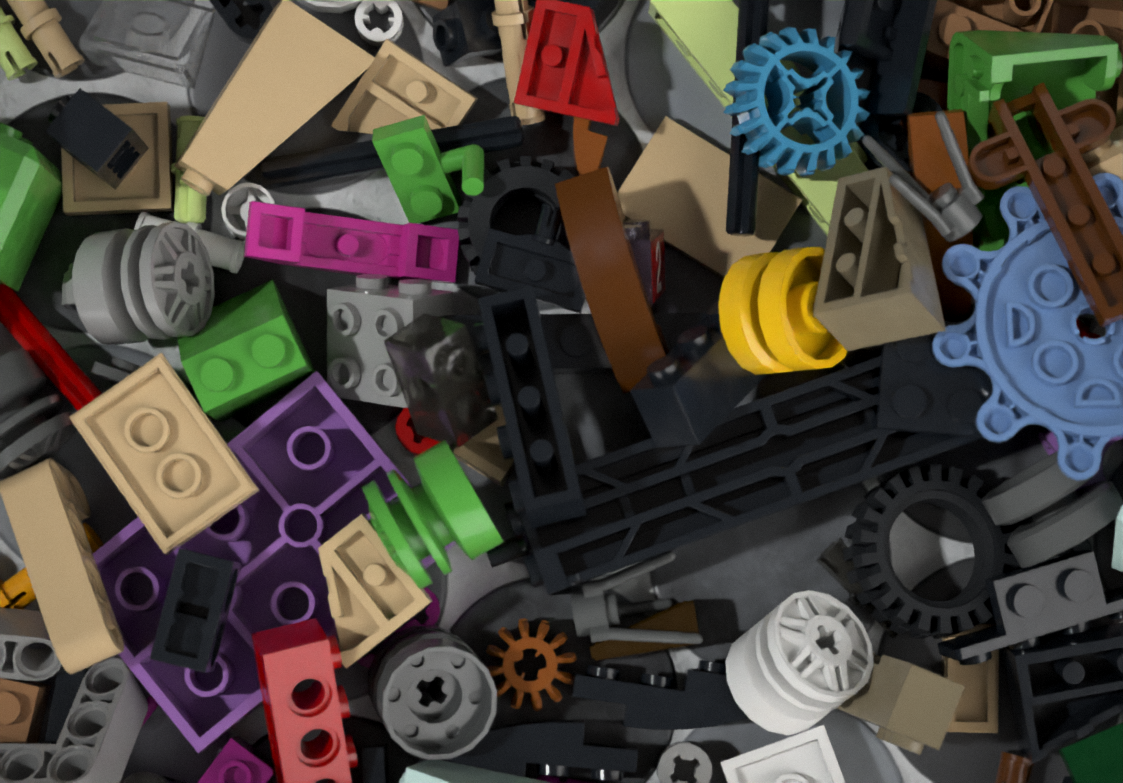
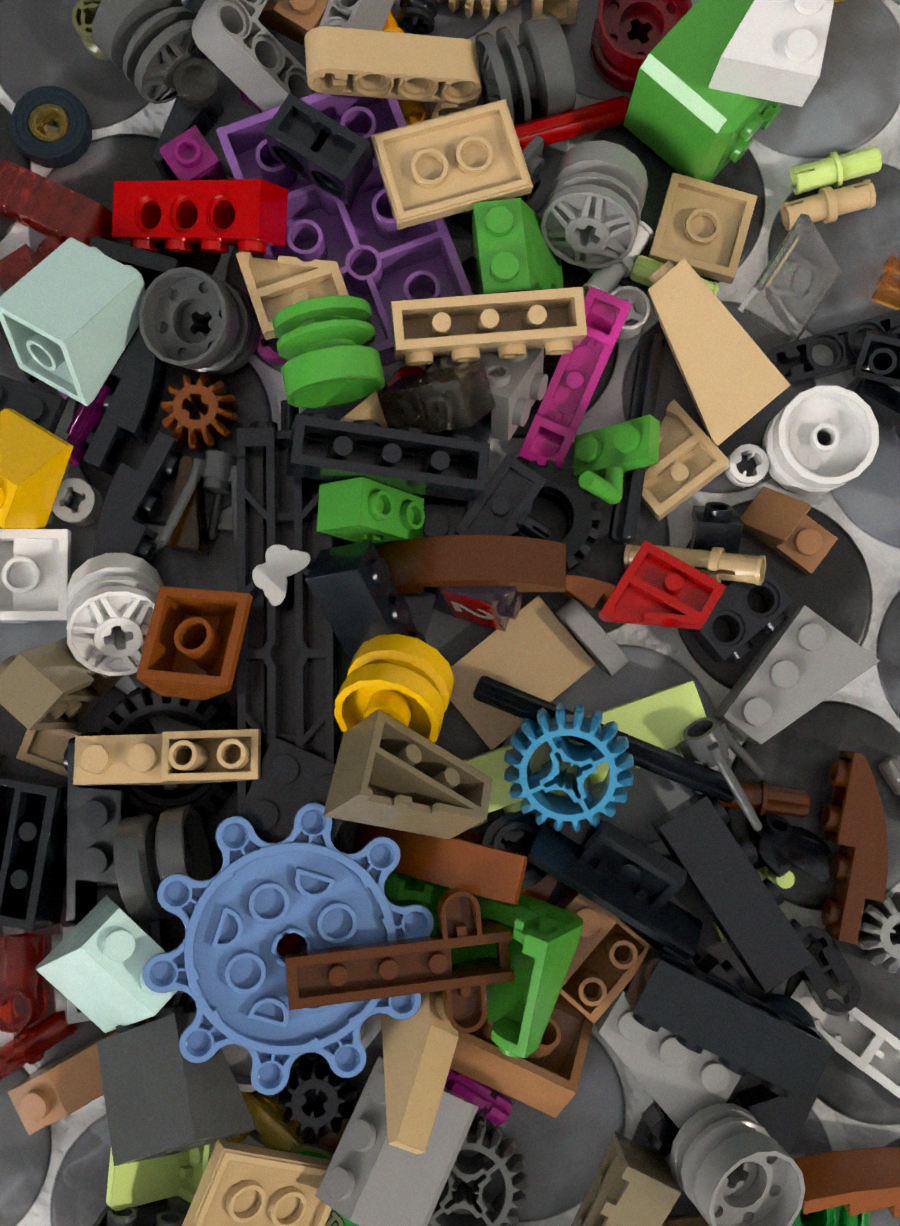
camera: 110 degrees right, 0 degrees up
black brick [45,88,149,190] -> none
dark grey plant [862,111,984,242] -> none
none -> tan slope [73,729,261,786]
none -> dark orange slope [136,586,253,700]
none -> white sticker [252,545,310,606]
none -> bright green brick [317,477,425,549]
none -> tan brick [390,287,587,366]
none -> light grey beam [555,598,628,677]

